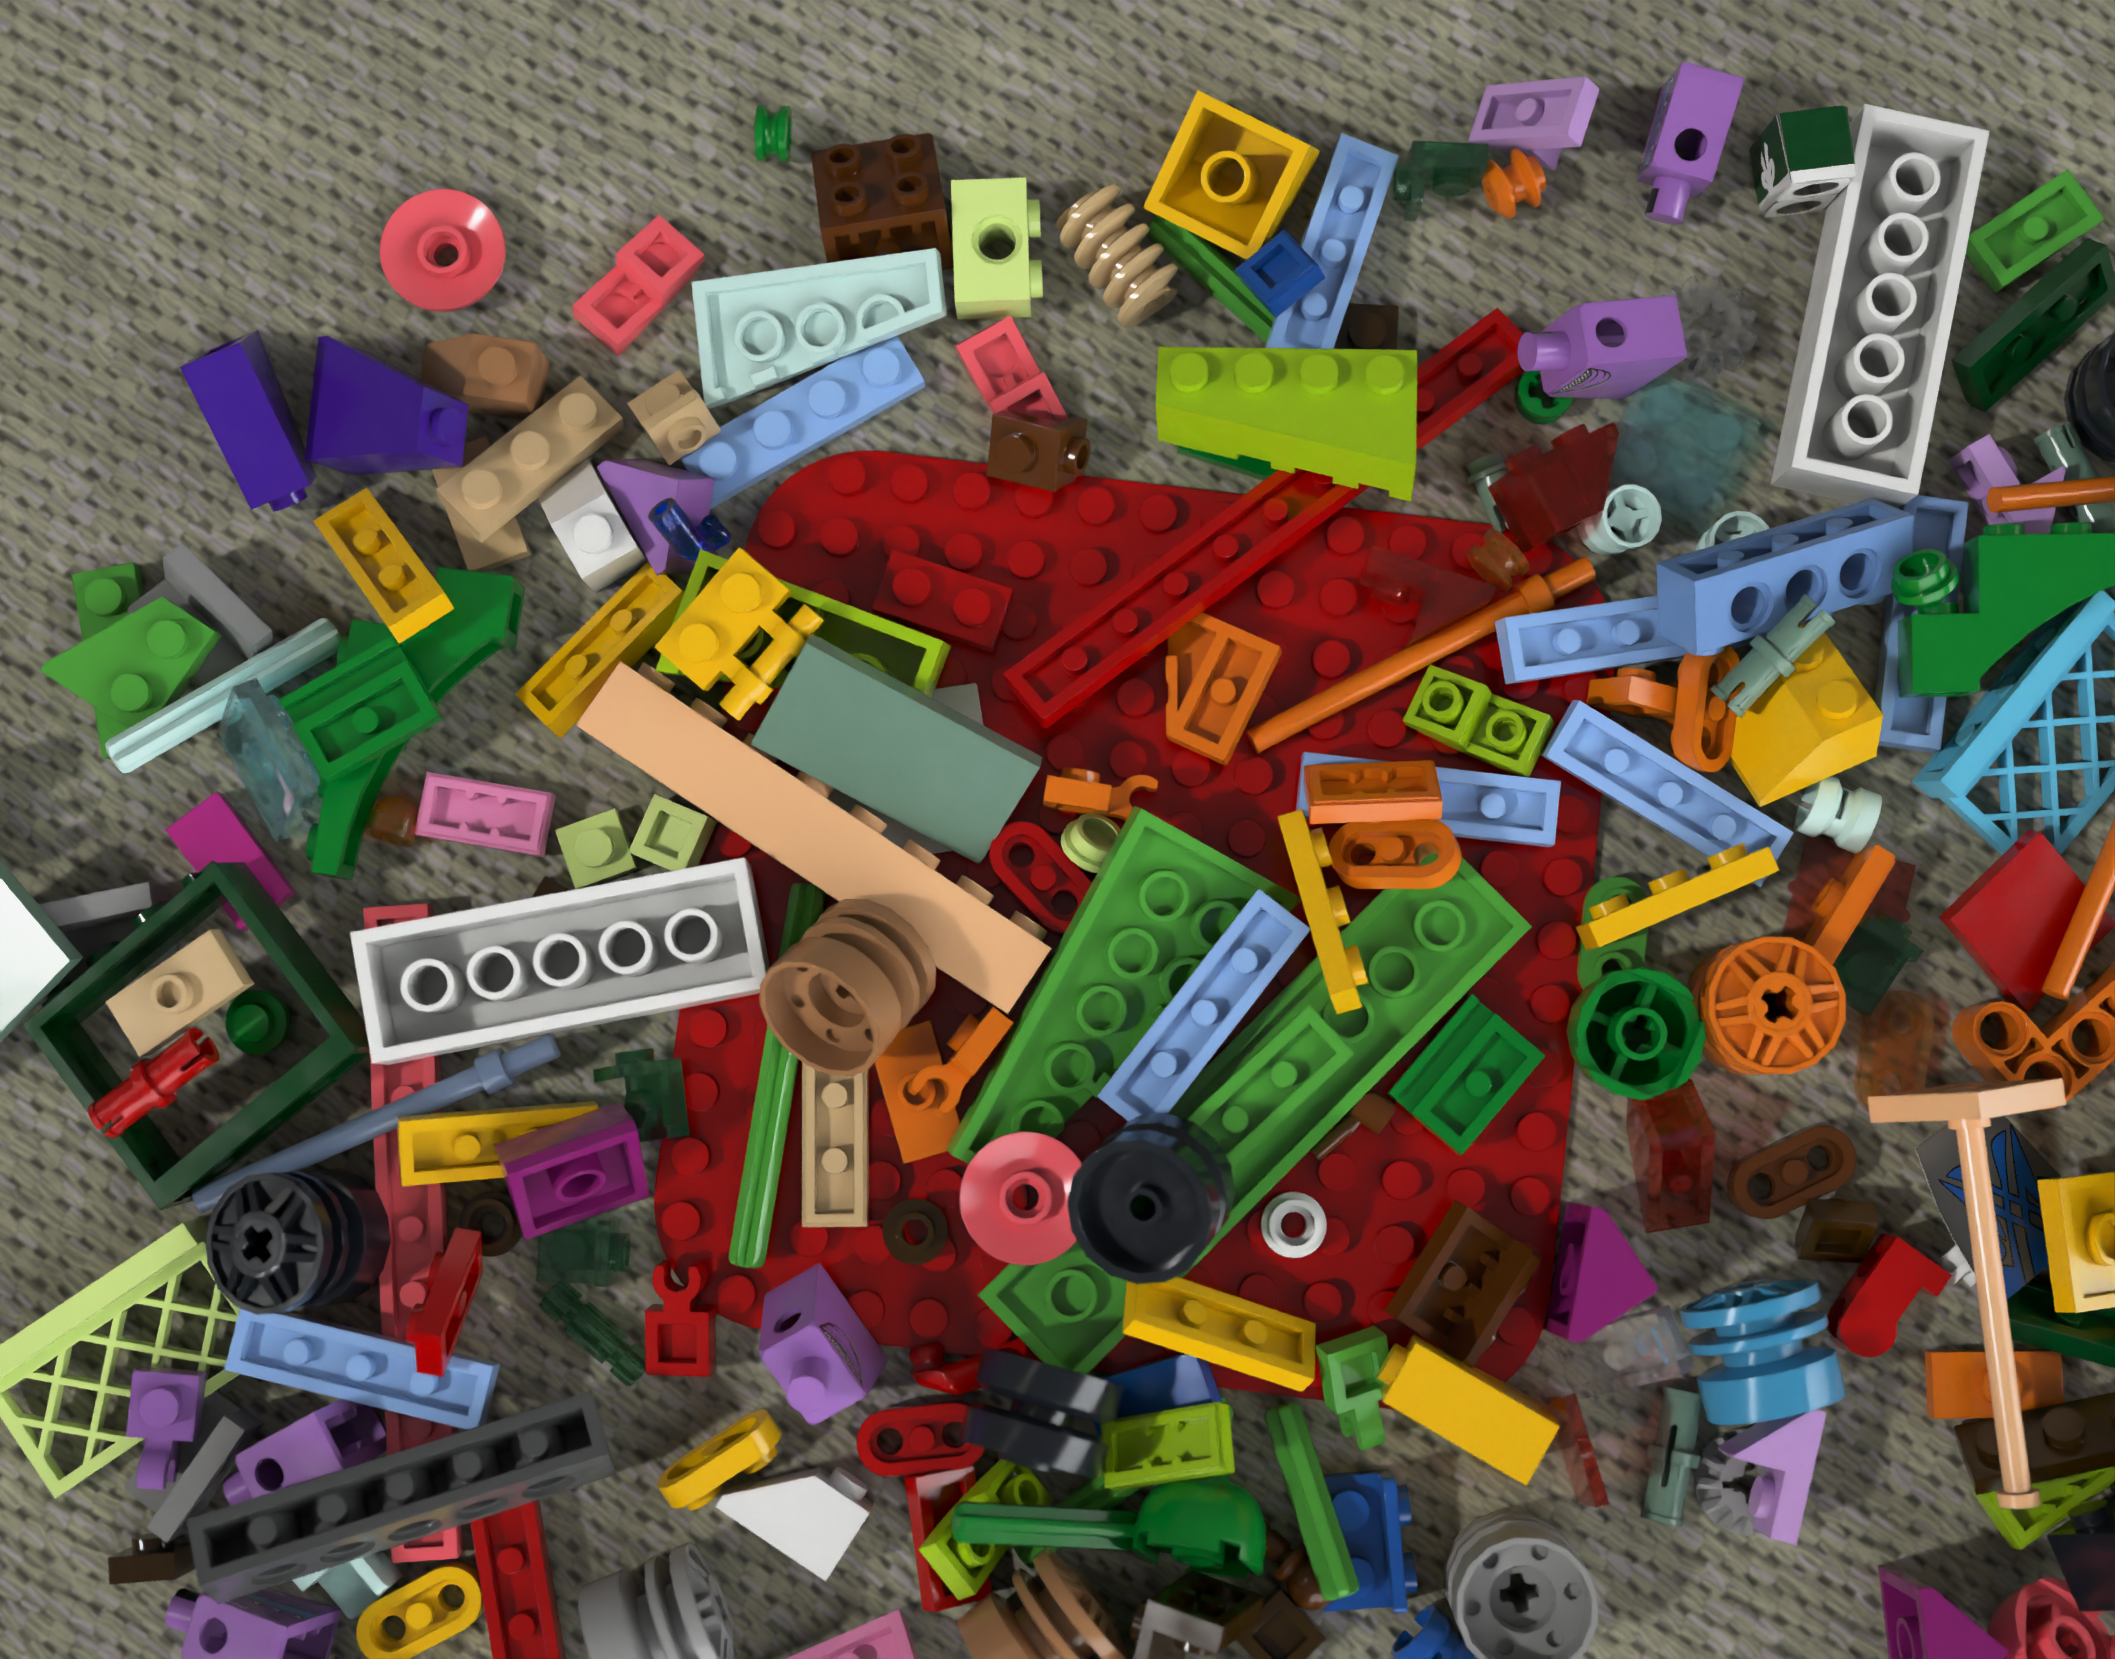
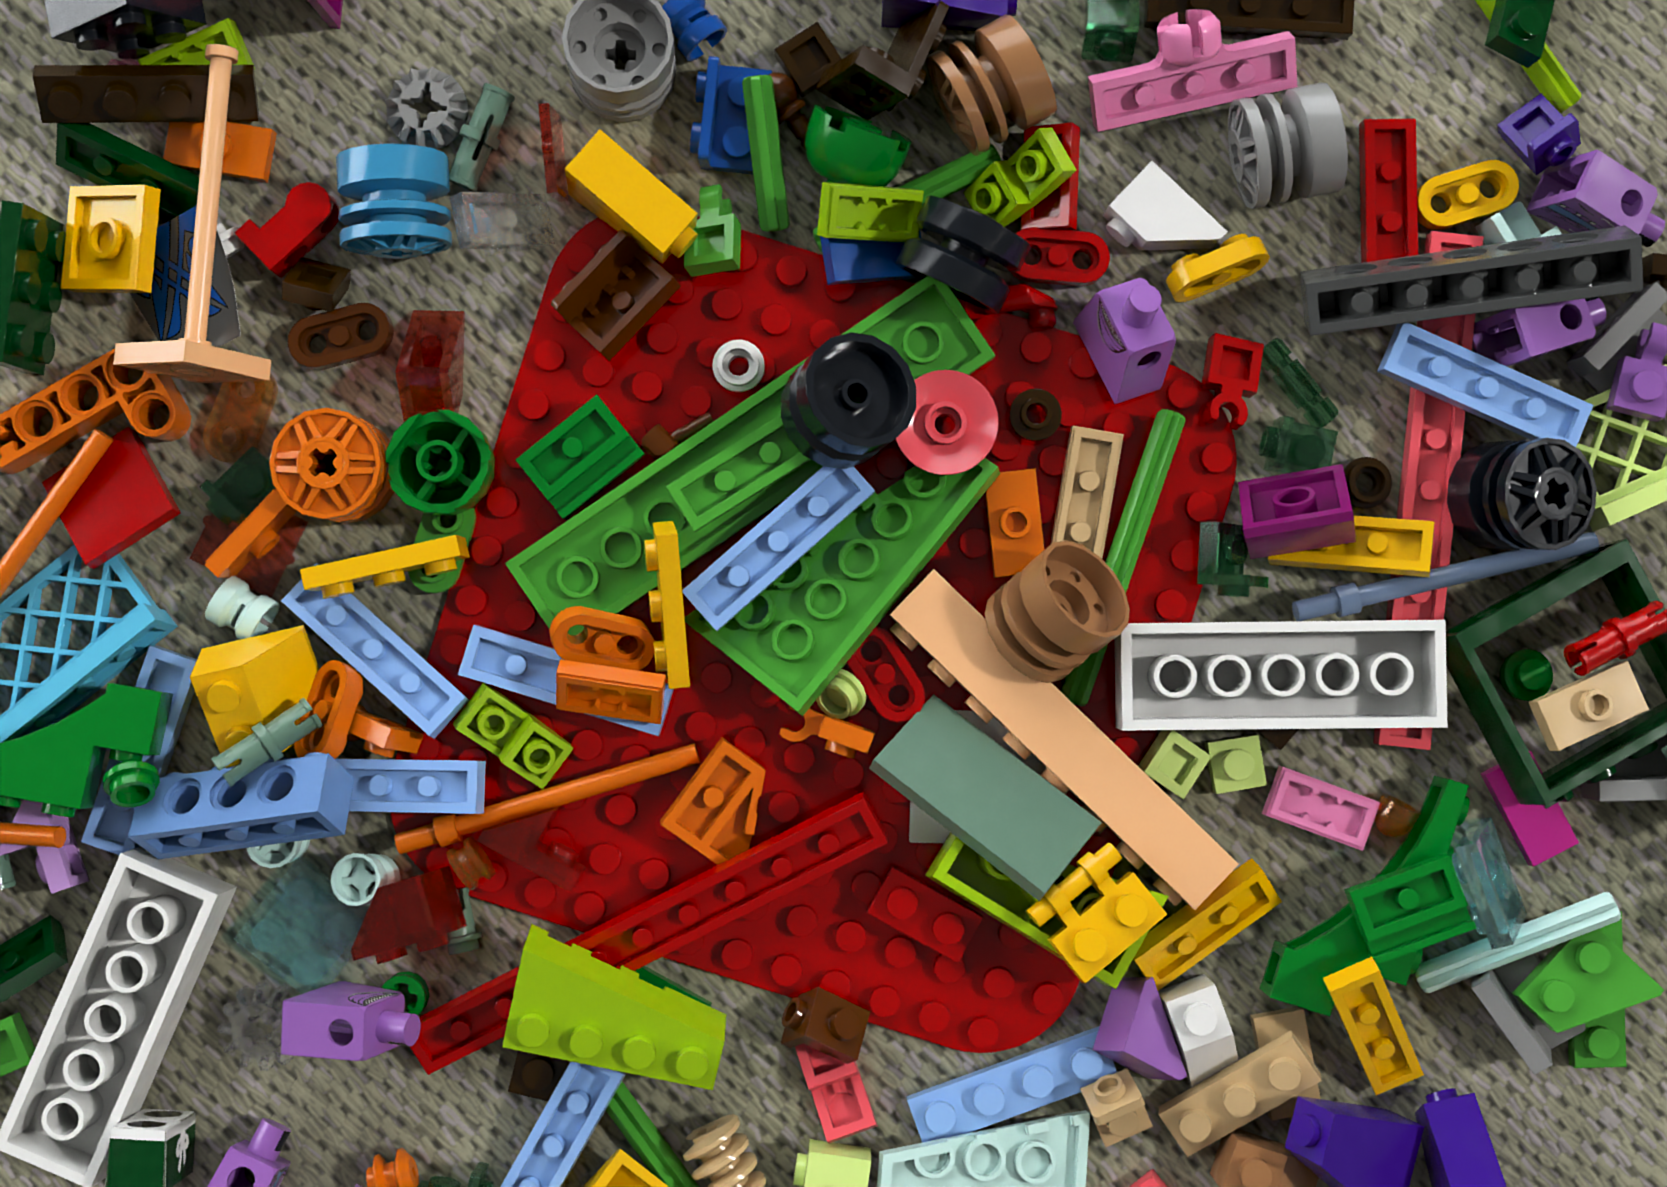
camera: 170 degrees left, 5 degrees up
red plate [406,1227,483,1377] -> none
clear blue arm [648,498,731,560] -> none
orange plate [908,1007,1013,1117] -> none
green axle [950,1501,1138,1551] -> none
yellow plate [1122,1277,1316,1392] -> none
blue tile [1235,230,1325,318] -> none
magenta slope [1544,1202,1659,1343] -> none
lavender slope [1717,1409,1827,1545] -> none

